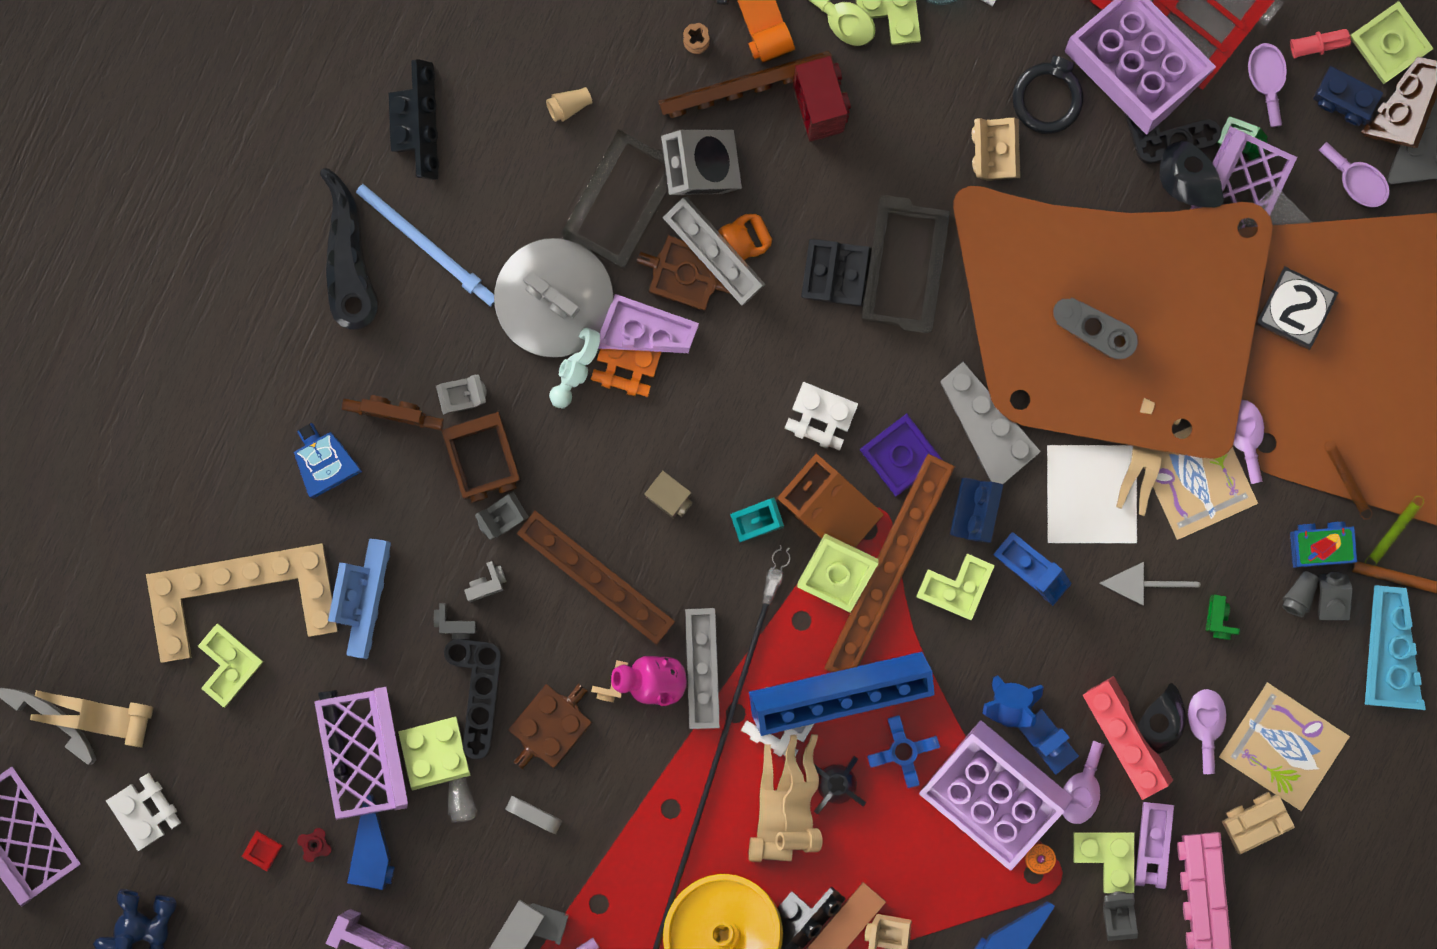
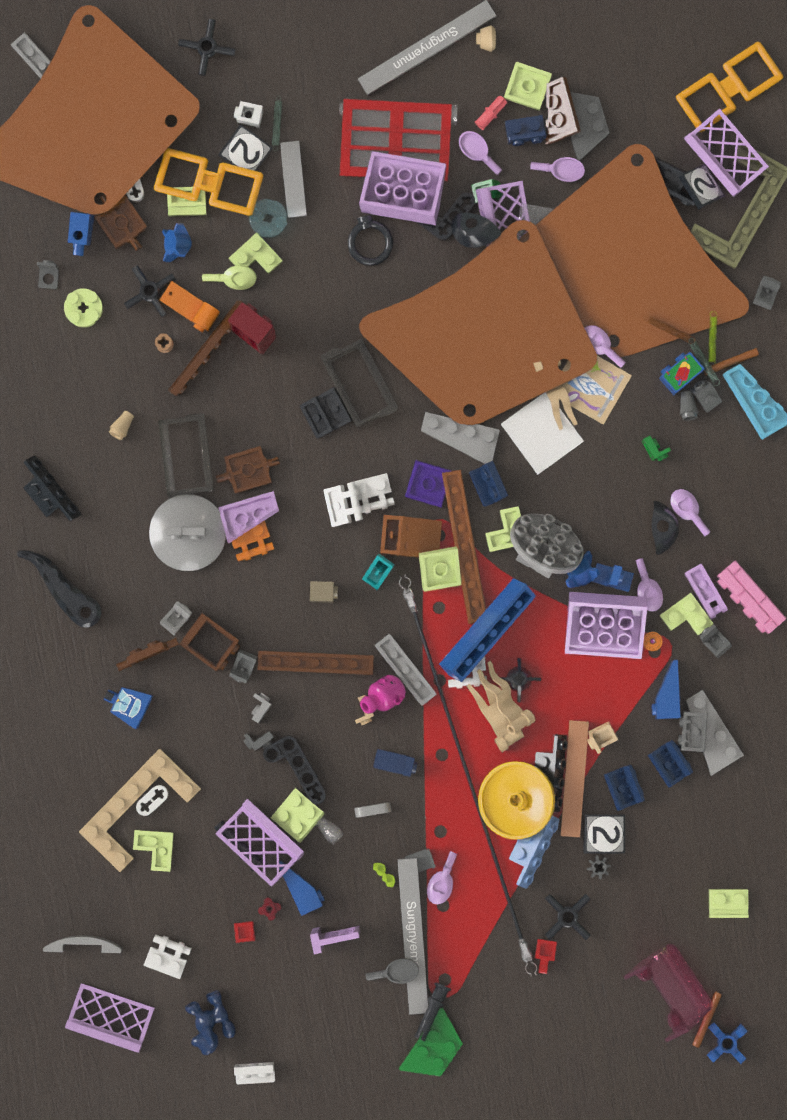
camera: 35 degrees left, 0 degrees up
tan flag [30,690,154,748] -> none
medium blue bracket [328,539,391,659] -> none
light blue bar [356,184,494,307] -> none
reddish brown plate [508,683,593,769] -> none
light aqua piece [549,328,600,408] -> none
light grey brick [661,130,742,195] -> none
light grey plate [663,197,766,306] -> none
orange piece [718,214,772,260] -> none
blue pin [867,715,940,788] -> none
tan bracket [972,118,1020,181] -> none
blue bracket [993,532,1072,606] -> none
dark grey piece [1053,297,1138,359] -> none
coral arch [1083,676,1173,800] -> none
light grey piece [1099,562,1201,606] -> none
tan sticker [1219,682,1350,811] -> none
tan brick [1222,792,1295,854] -> none
slope [1256,266,1338,350] -> none
none -> white beam [136,785,169,816]
none -> white plate [324,482,363,527]
none -> dark blue bracket [373,749,418,777]
none -> lime piece [373,863,395,887]
none -> light grey bracket [510,514,583,578]
none -> sand green piece [688,338,720,386]

